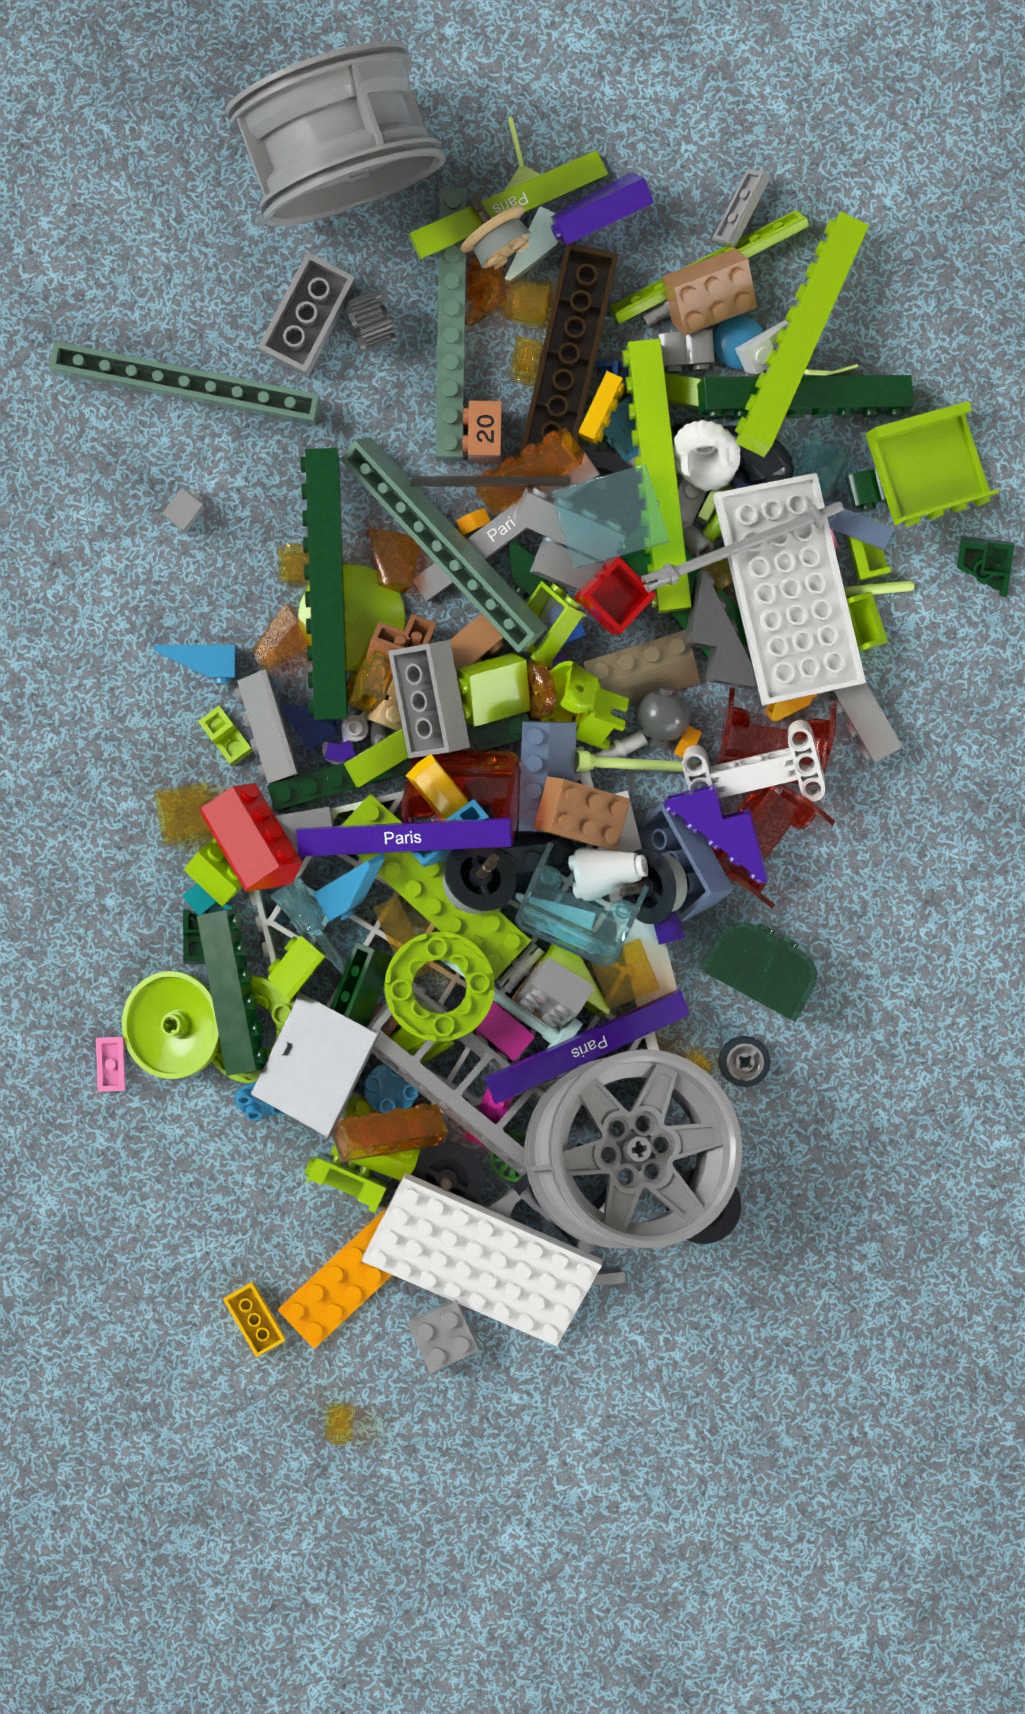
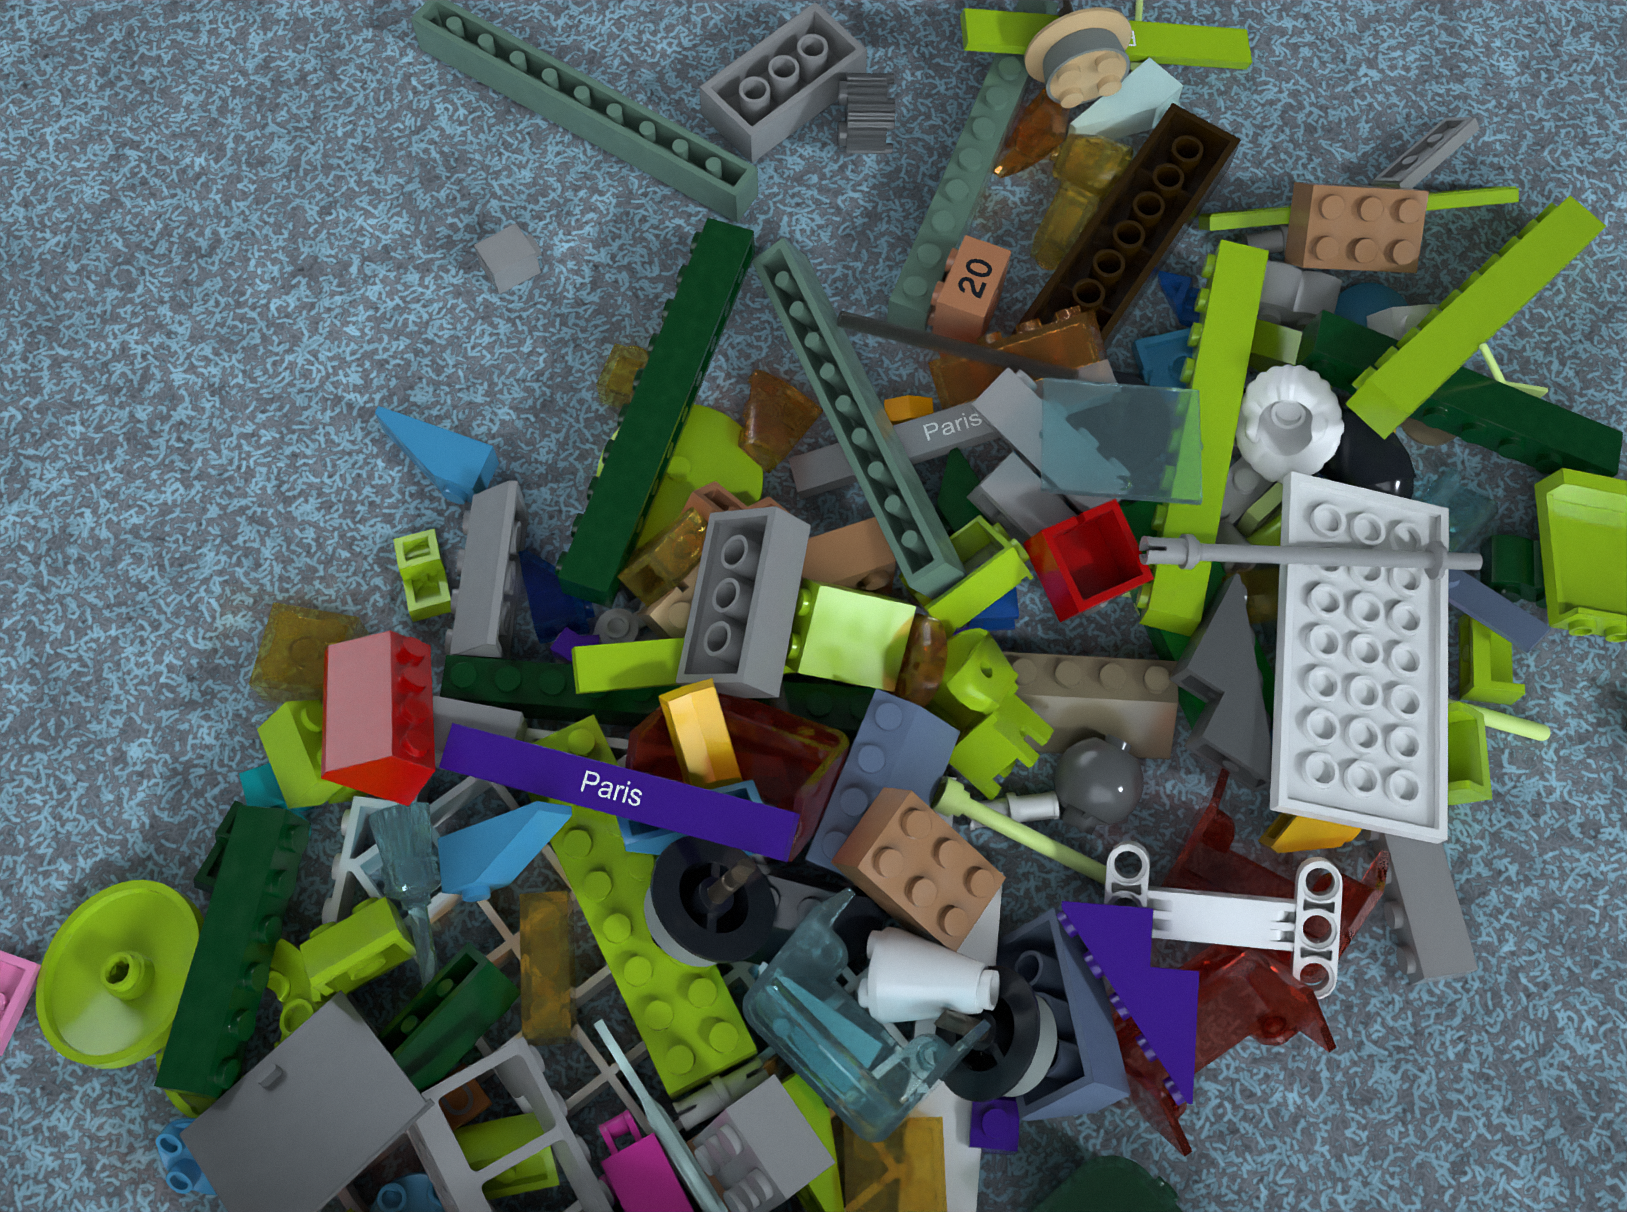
camera: 20 degrees right, 20 degrees down
clear orange slope [252,603,309,672] -> none
lime plate [385,932,495,1042] -> none
dark purple slope [550,172,654,245] -> none
yellow piece [578,371,626,446] -> none
light orange piece [674,726,702,761] -> none

